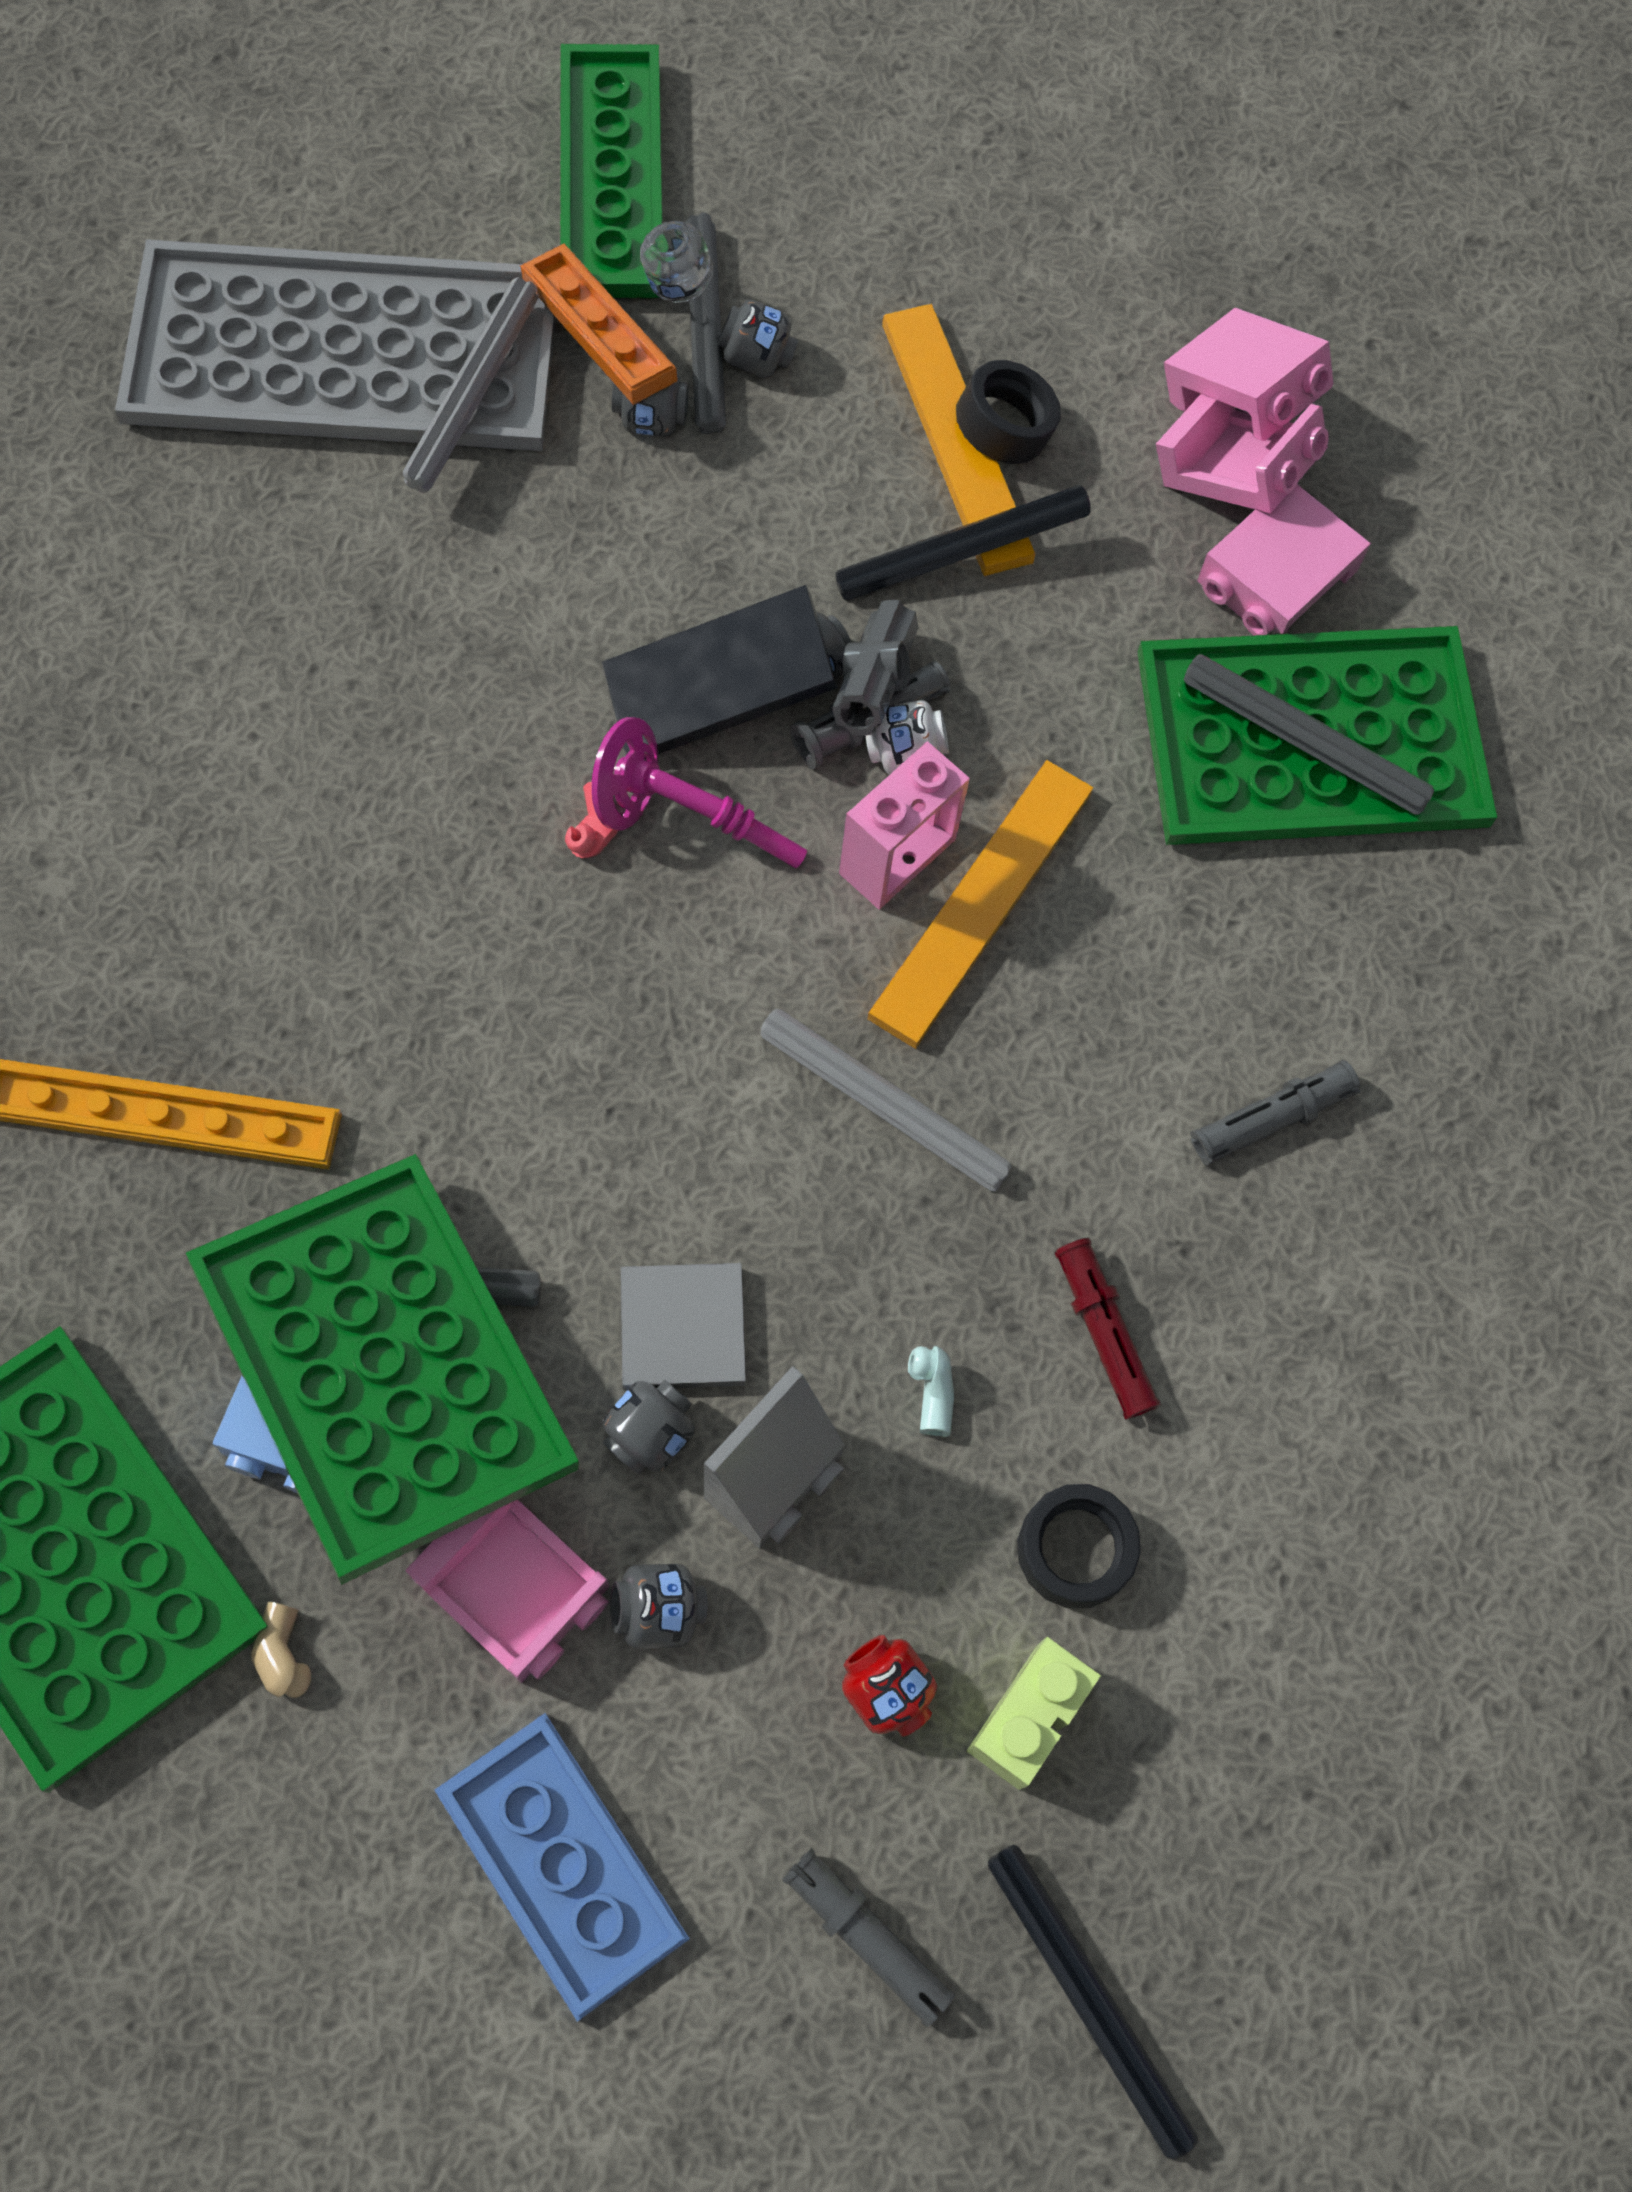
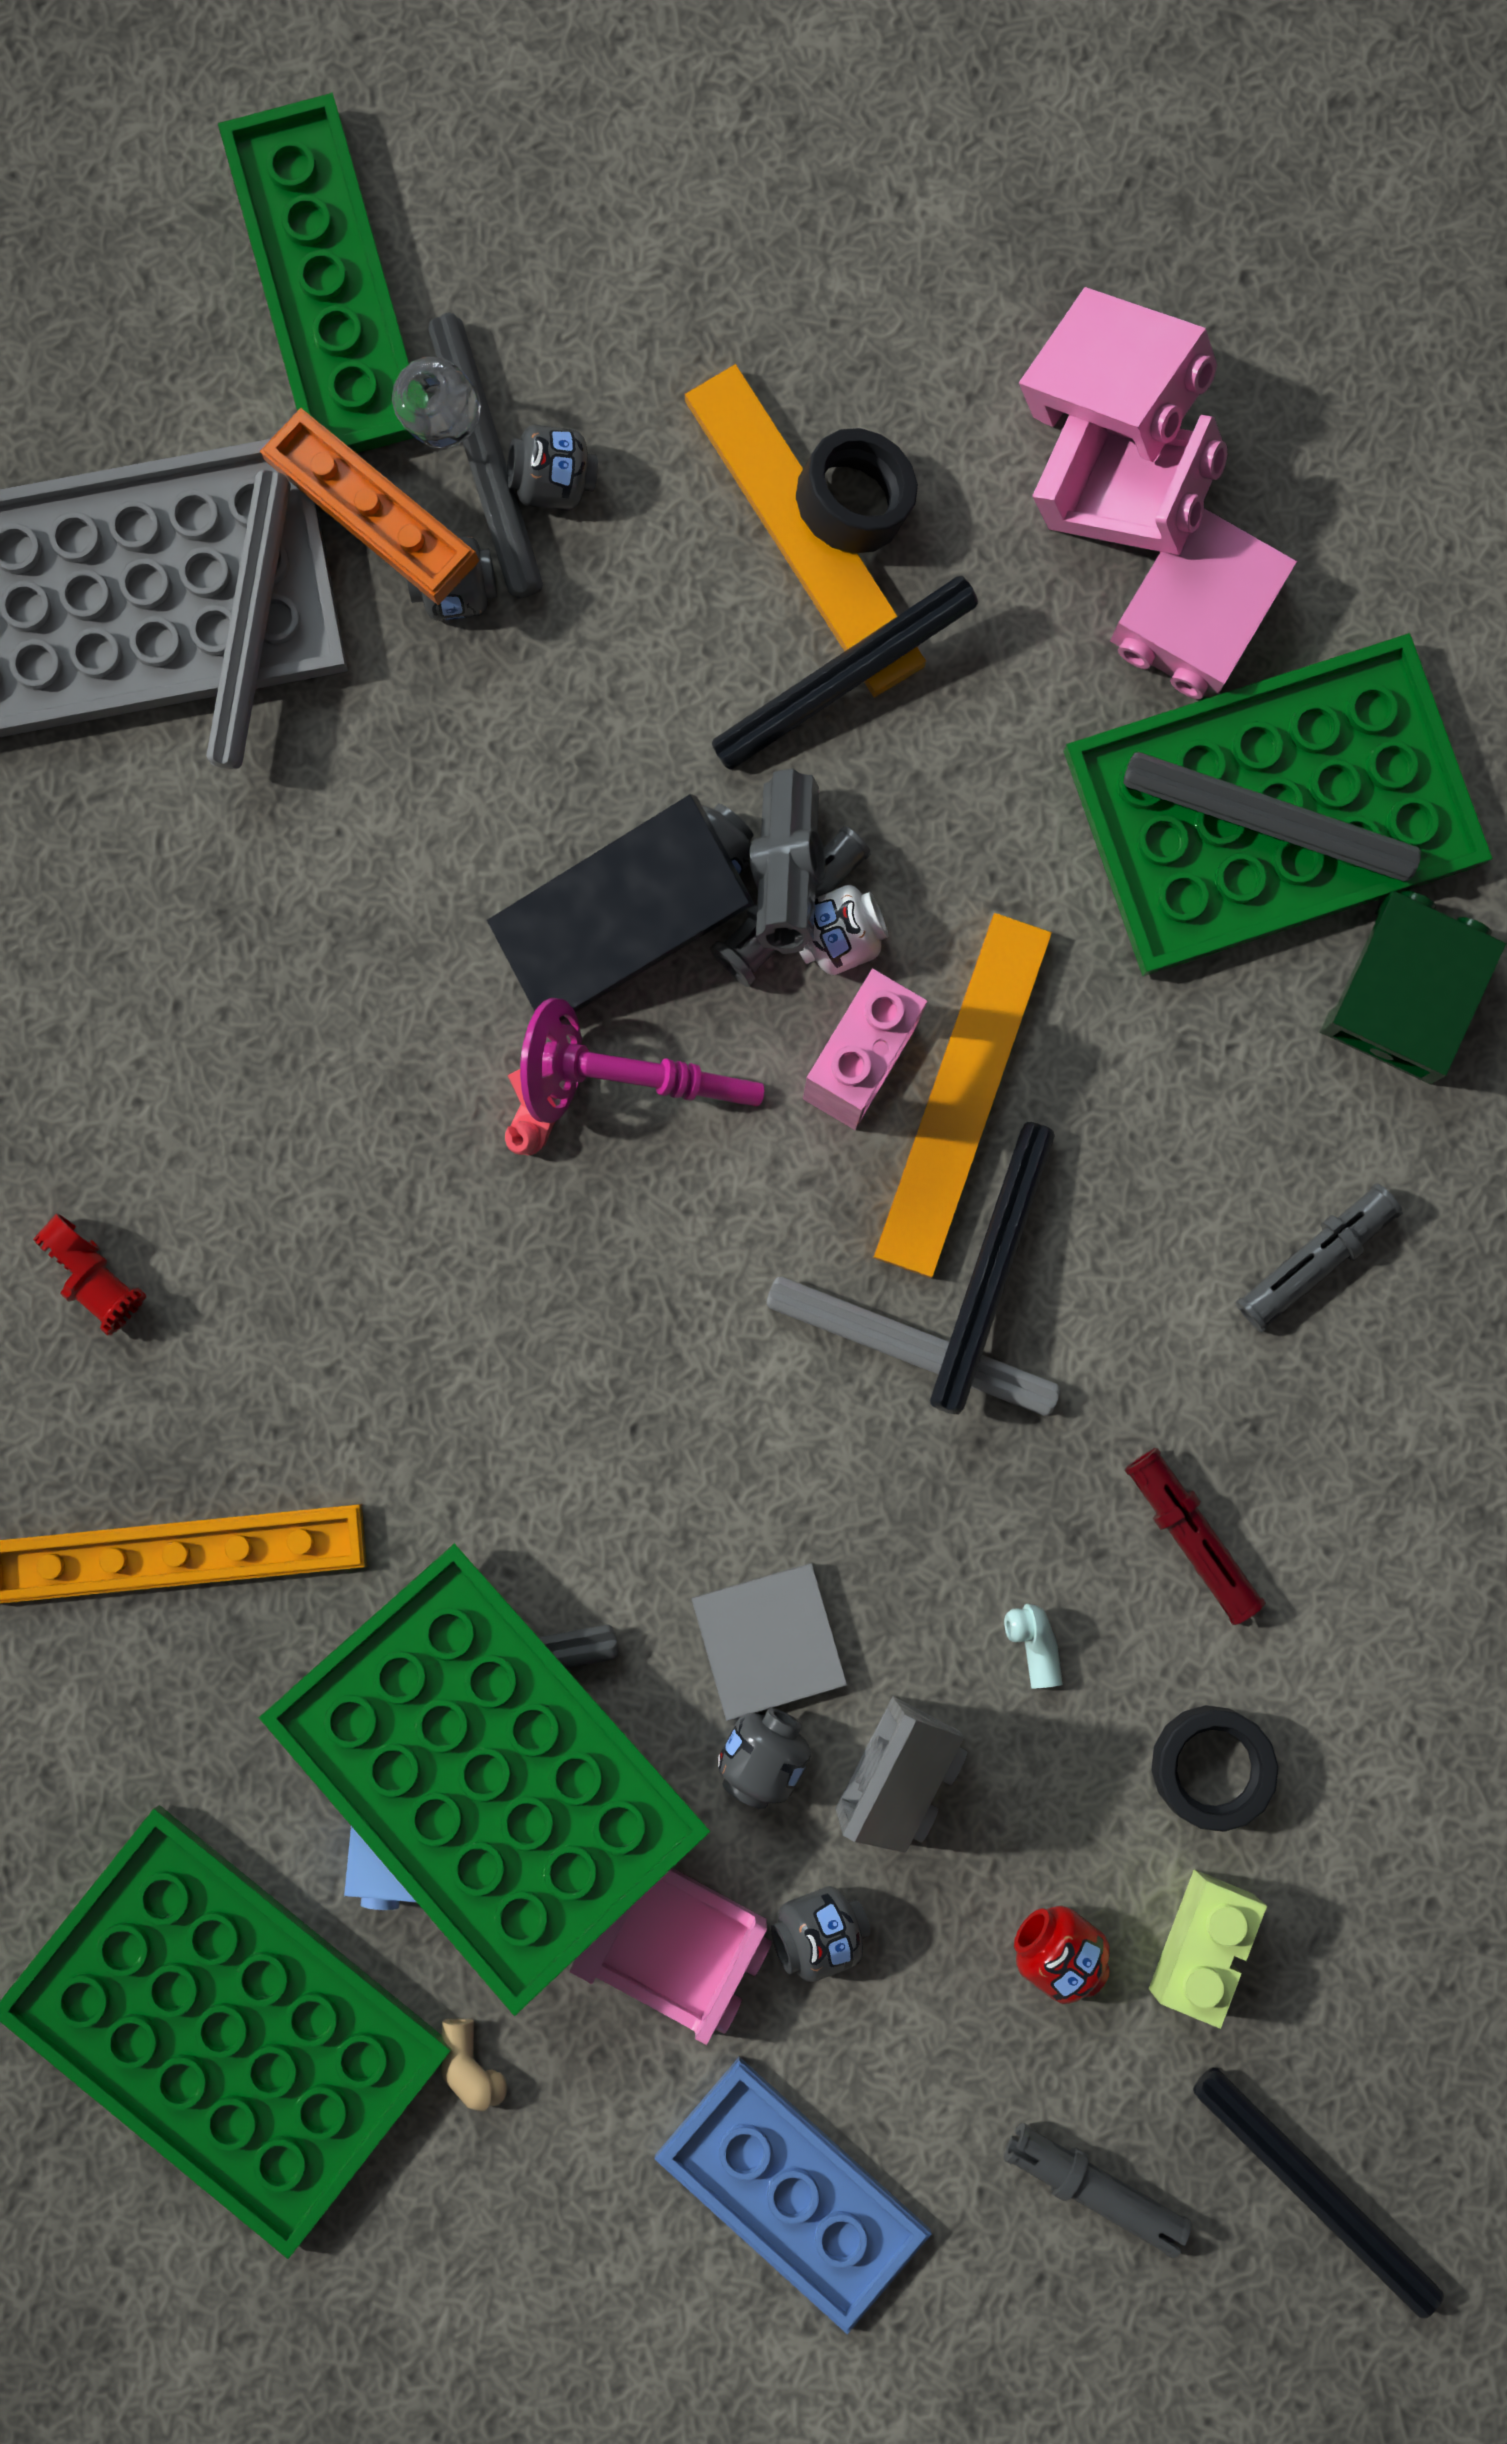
camera: 10 degrees left, 15 degrees up
none -> red connector [33,1213,147,1336]
none -> black axle [930,1122,1055,1415]
none -> dark green panel [1320,891,1507,1085]

